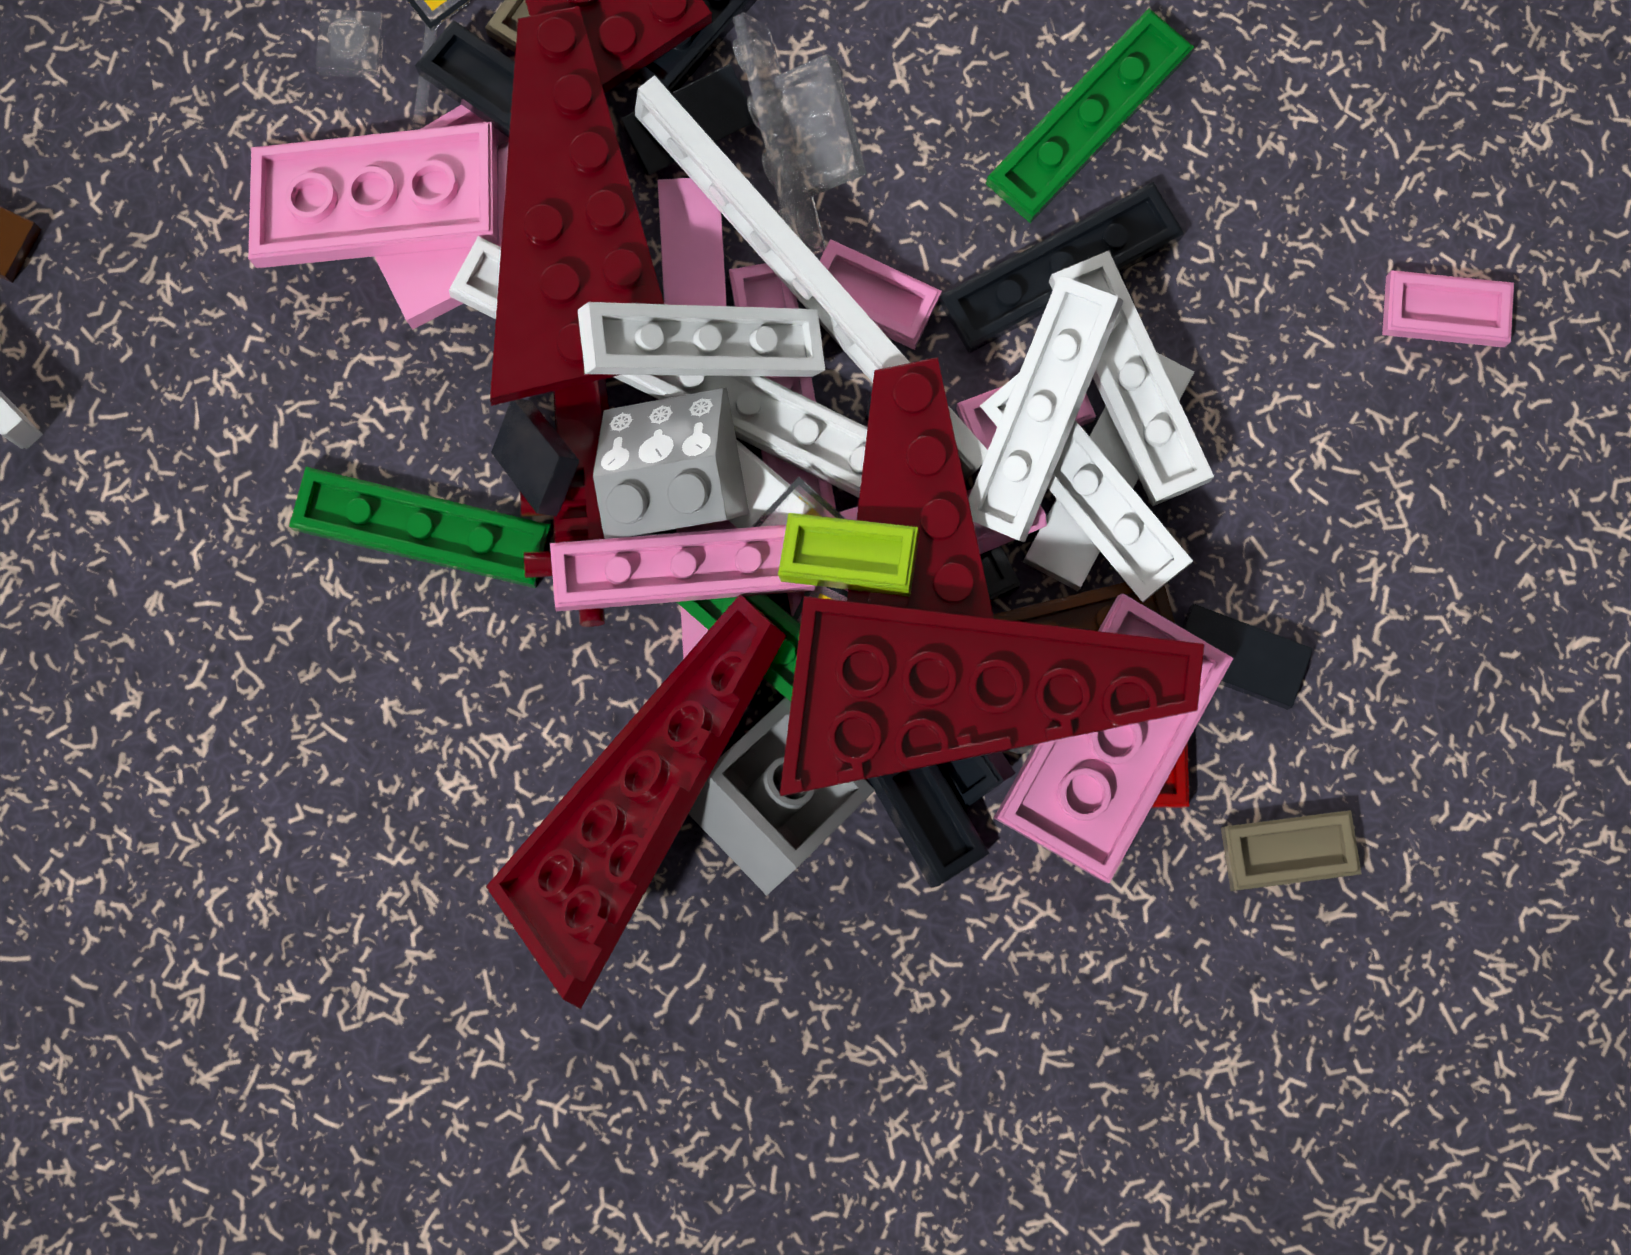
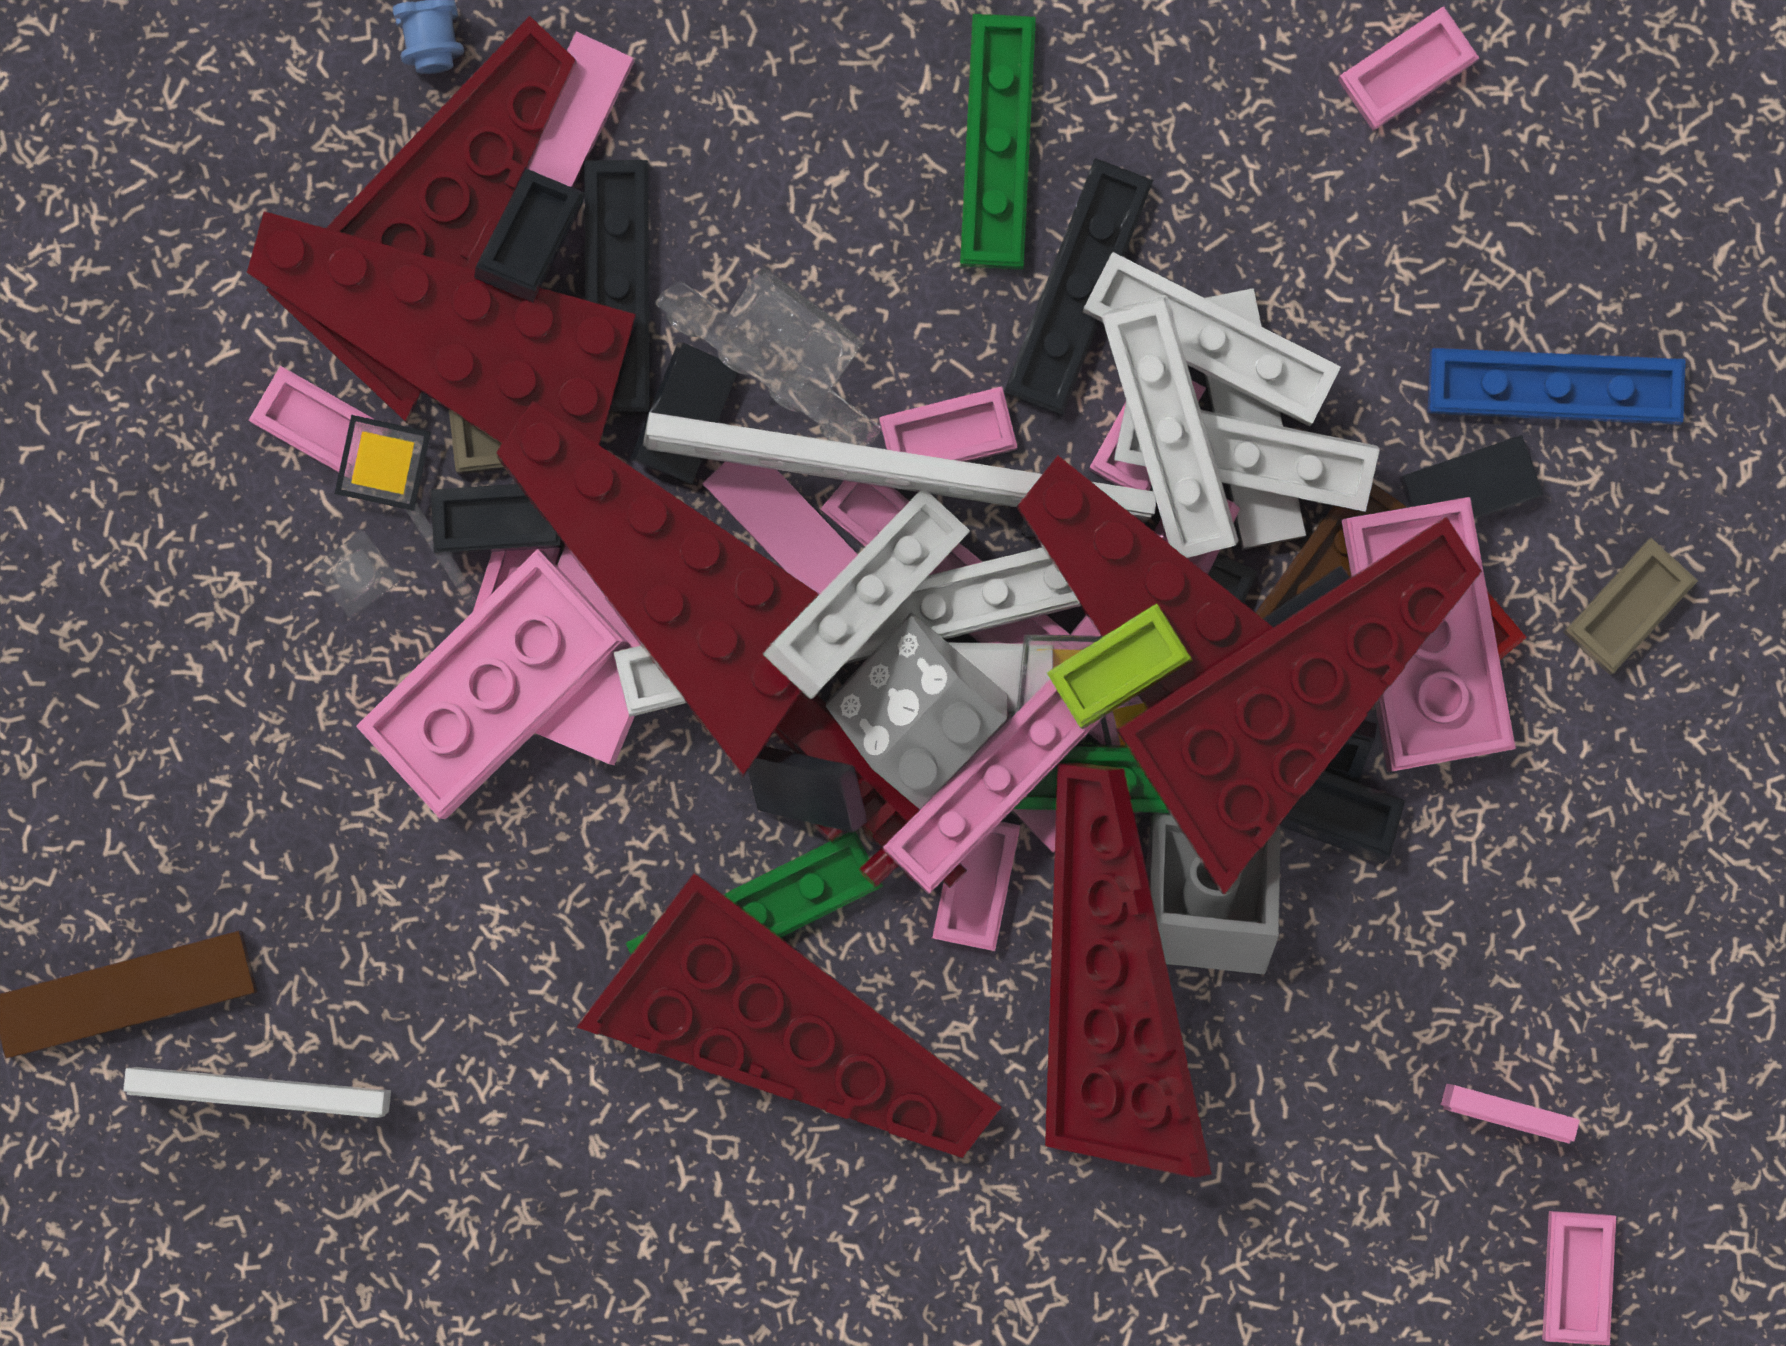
camera: 40 degrees left, 5 degrees up
none -> dark red wing [576,872,1001,1158]
none -> bright pink tile [932,822,1020,951]
none -> blue tile [1428,348,1685,425]
none -> bright pink tile [1441,1084,1580,1144]

